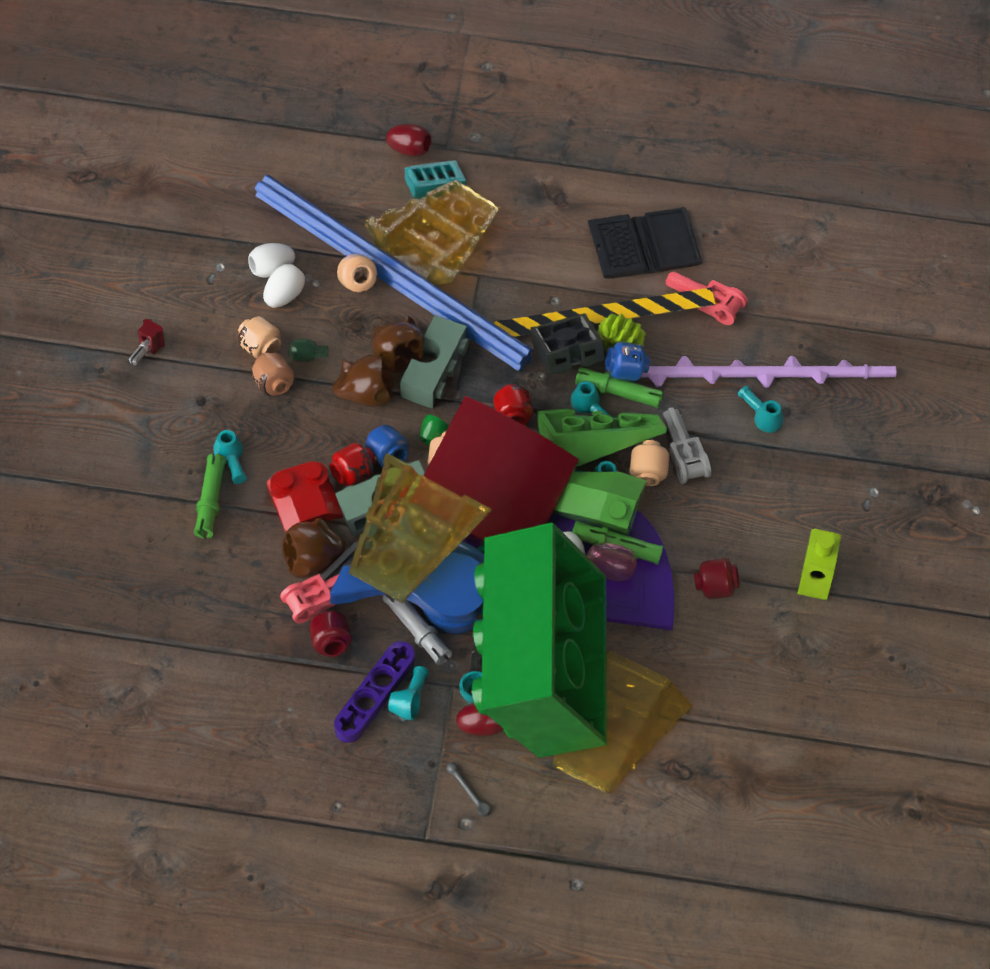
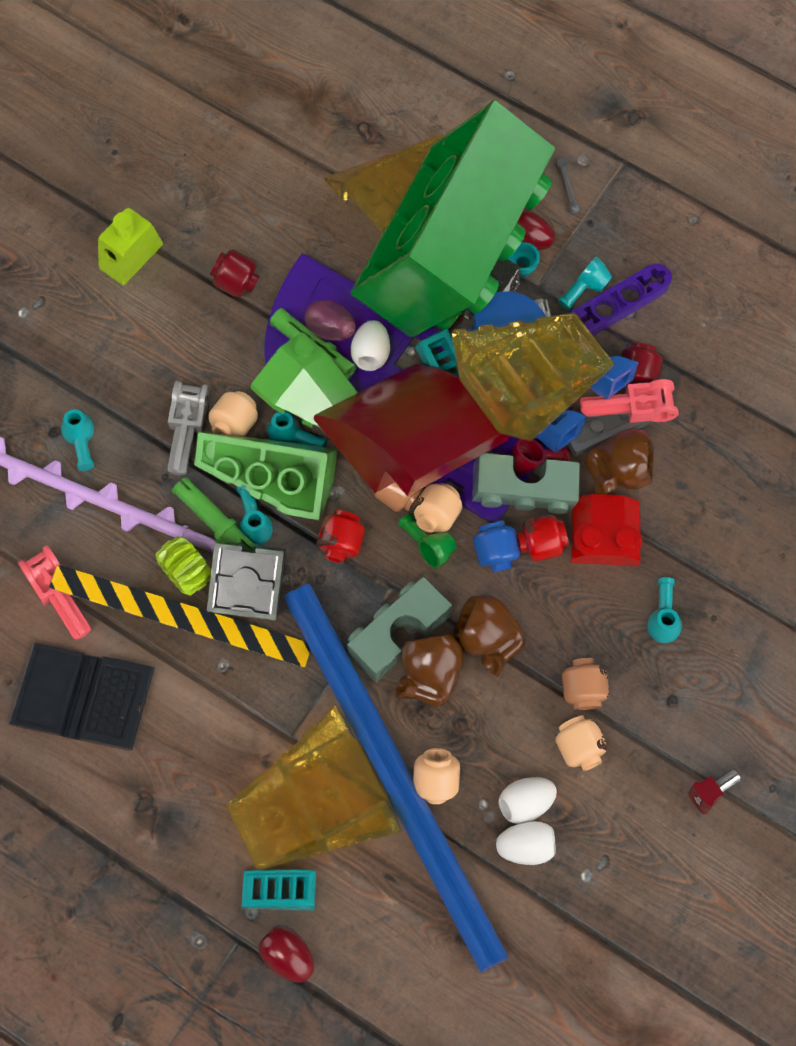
camera: 155 degrees left, 10 degrees up
bright green pin [194,454,226,539] -> none
clear green cylinder [288,339,329,362] -> none
blue head [605,342,650,381] -> none

